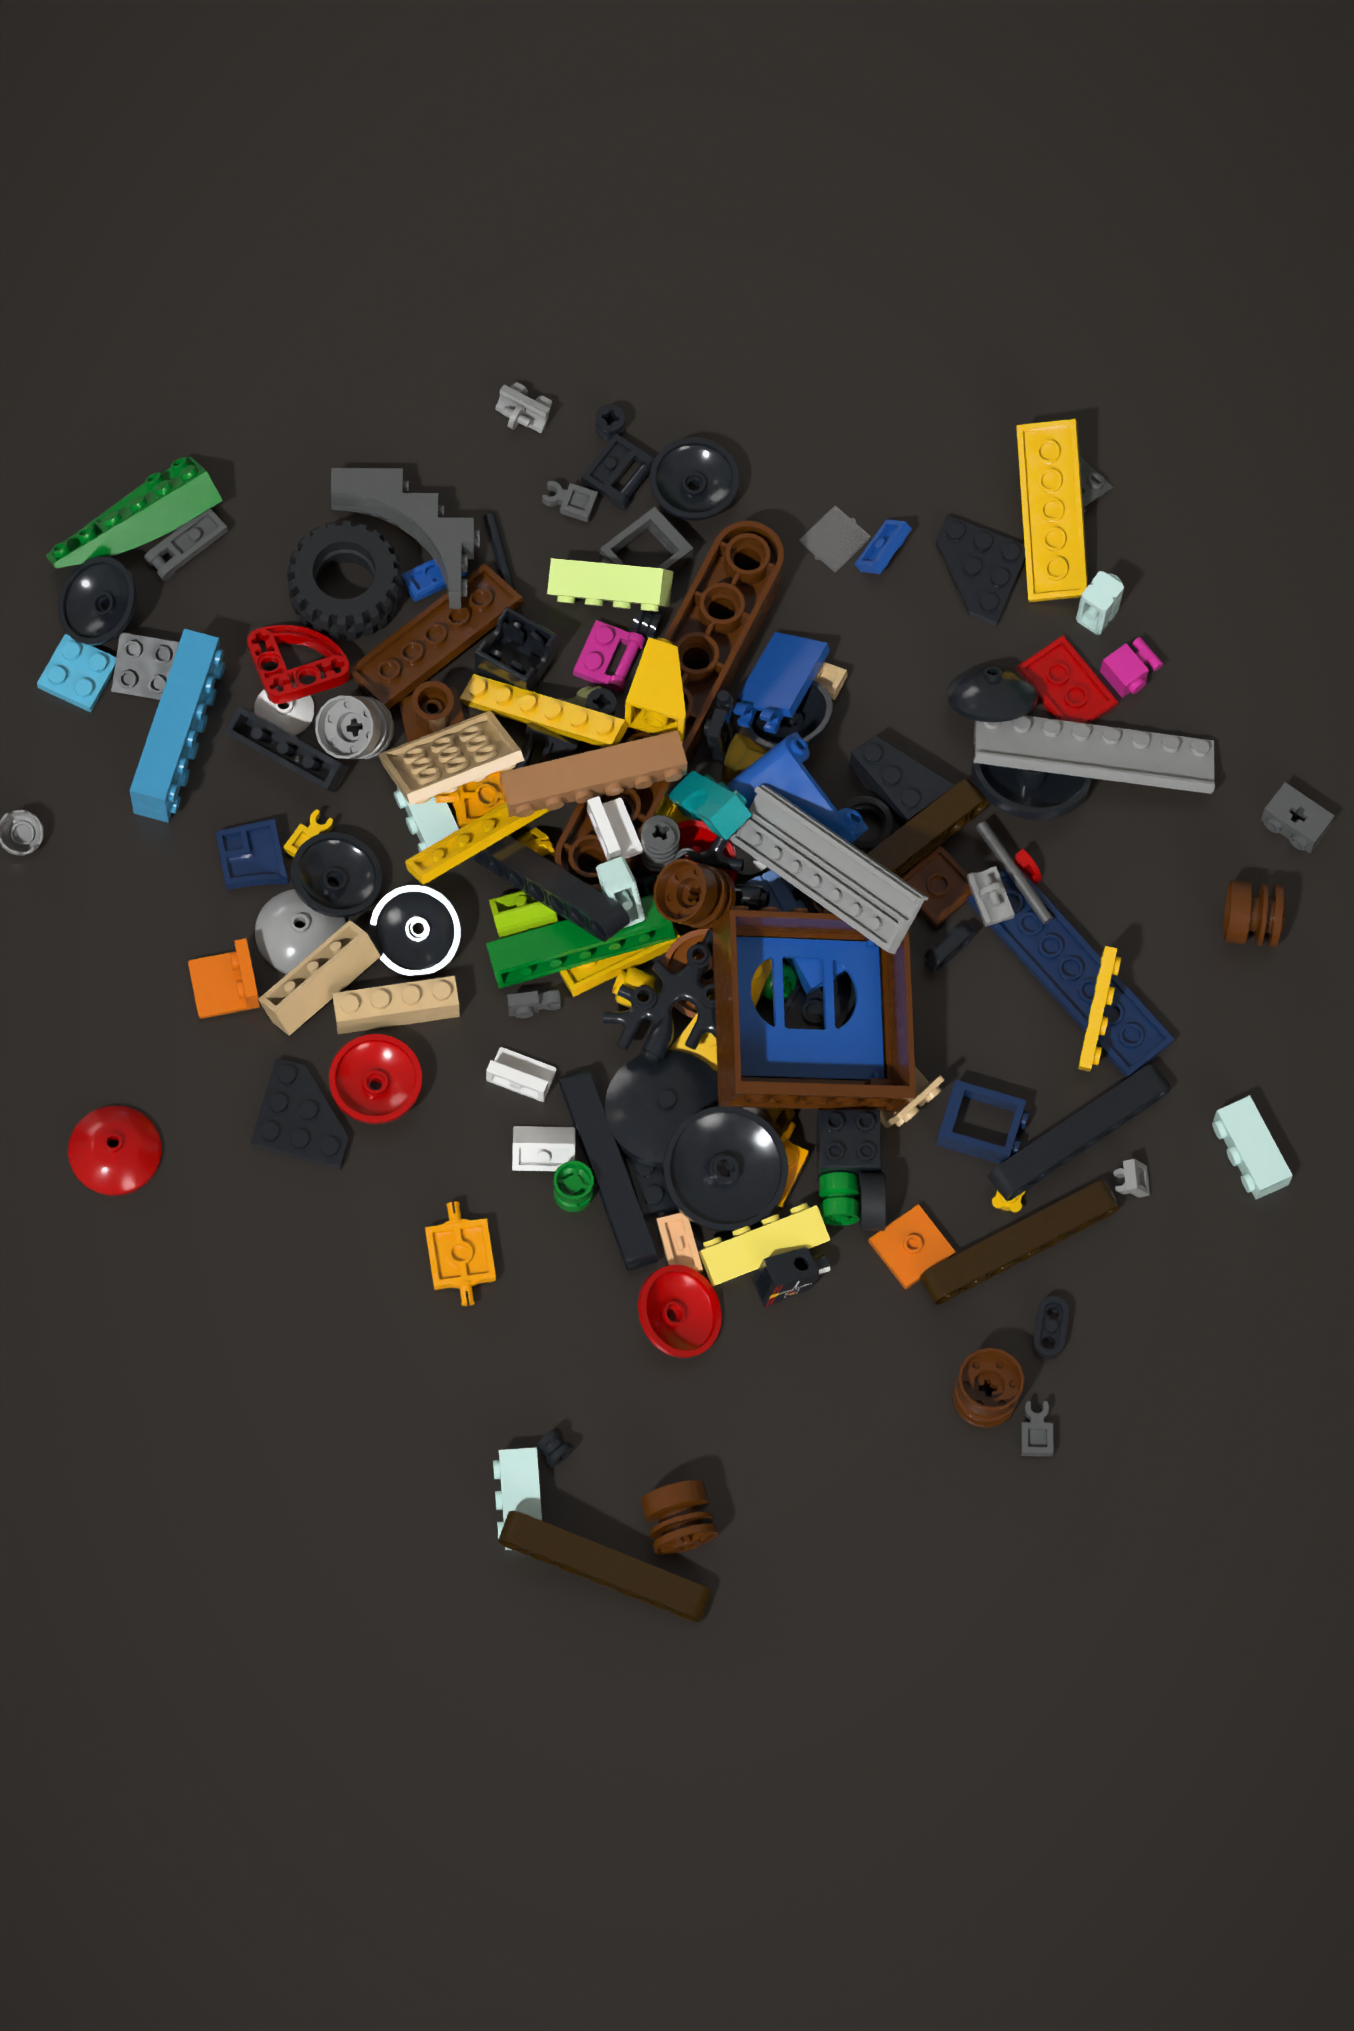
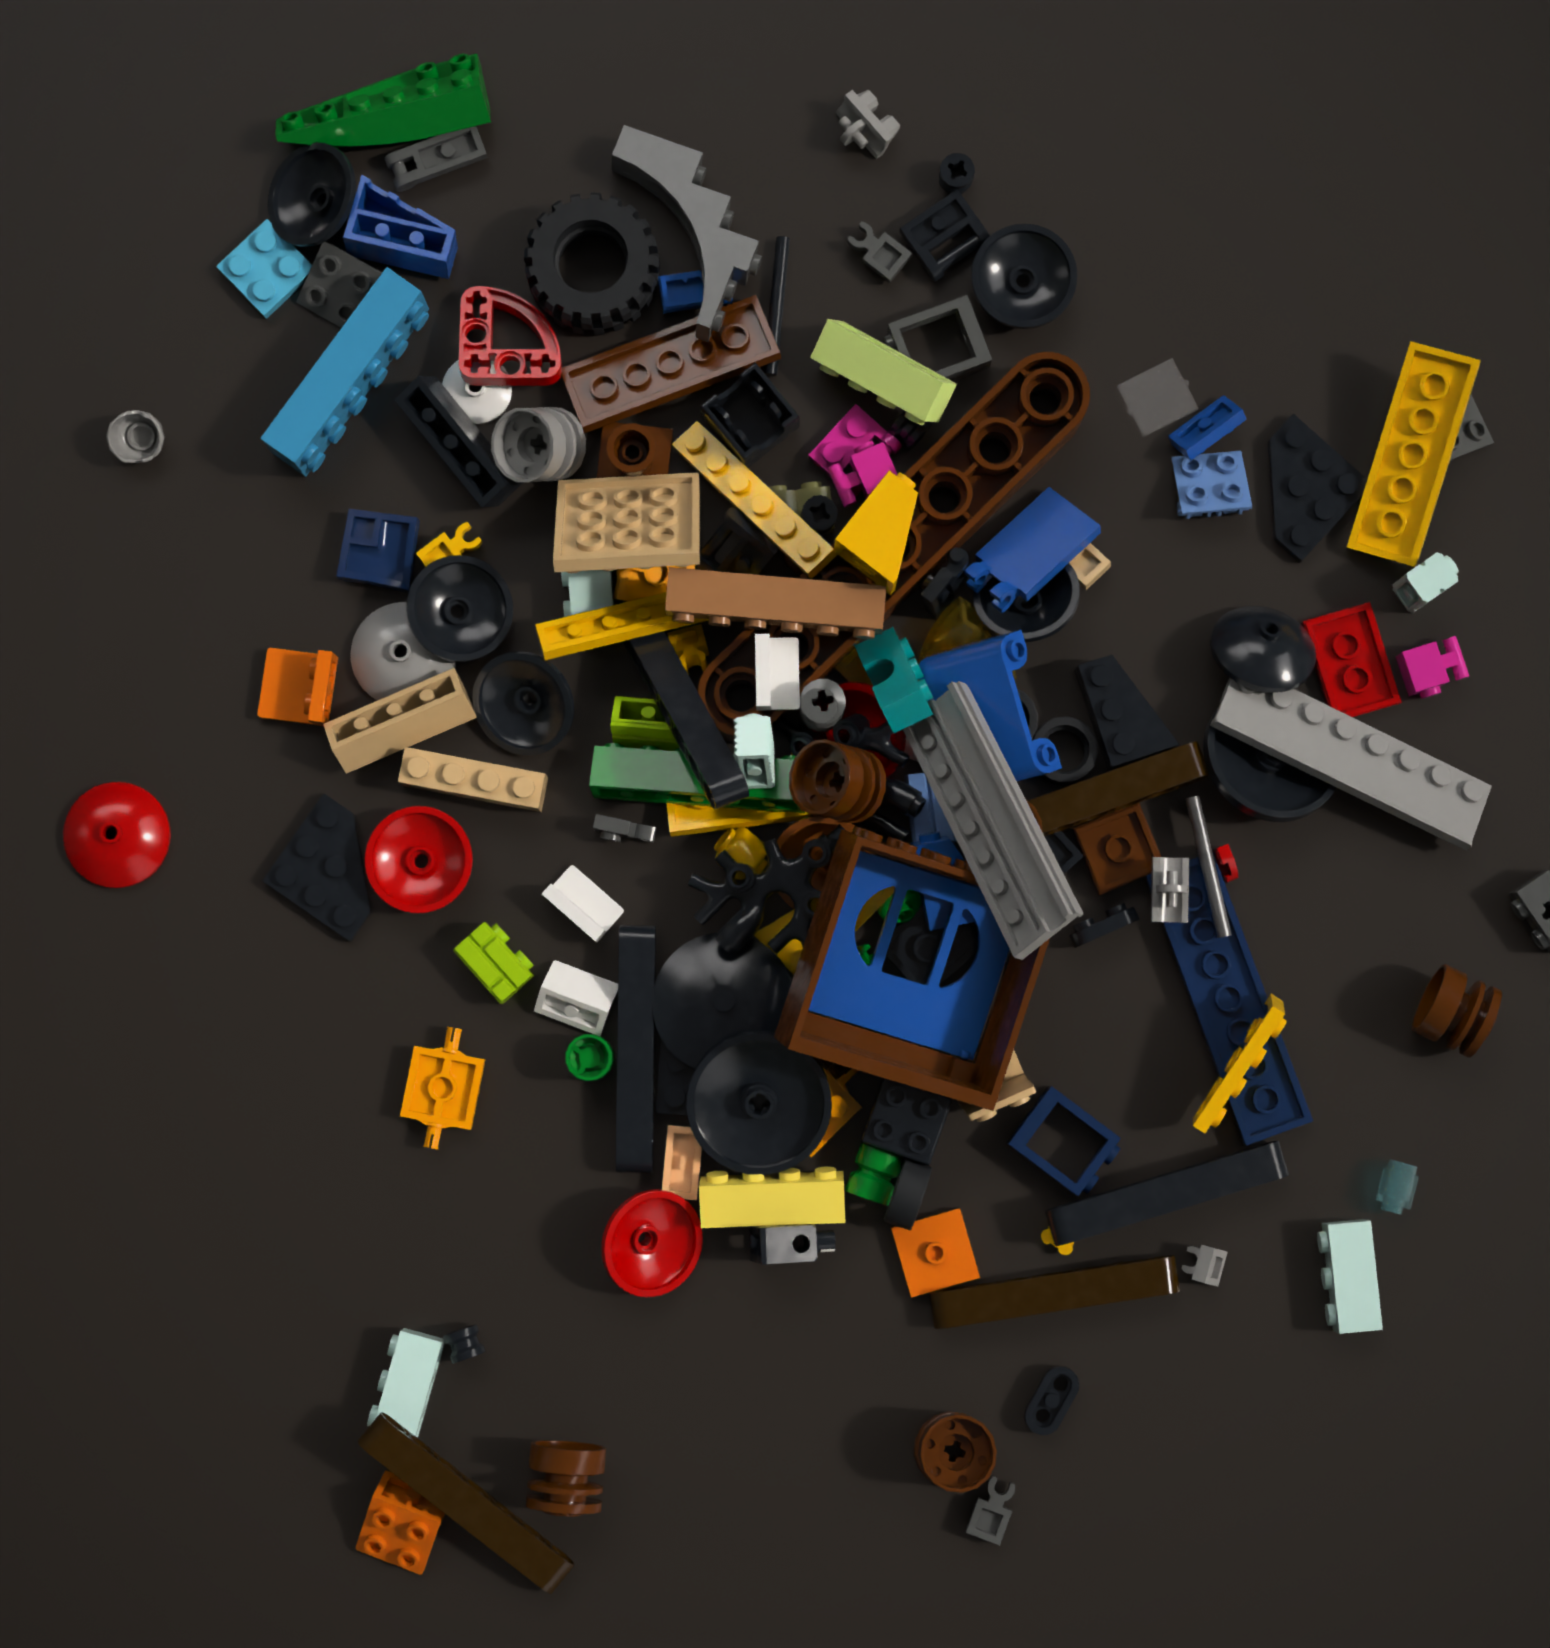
camera: 25 degrees right, 15 degrees up
none -> blue wedge [343,175,458,279]
none -> orange bracket [355,1470,445,1575]
none -> lime brick [453,922,534,1004]
none -> dark pink brick [827,441,897,508]
none -> medium blue hinge [1171,451,1252,519]
none -> clear light blue brick [1375,1159,1419,1215]

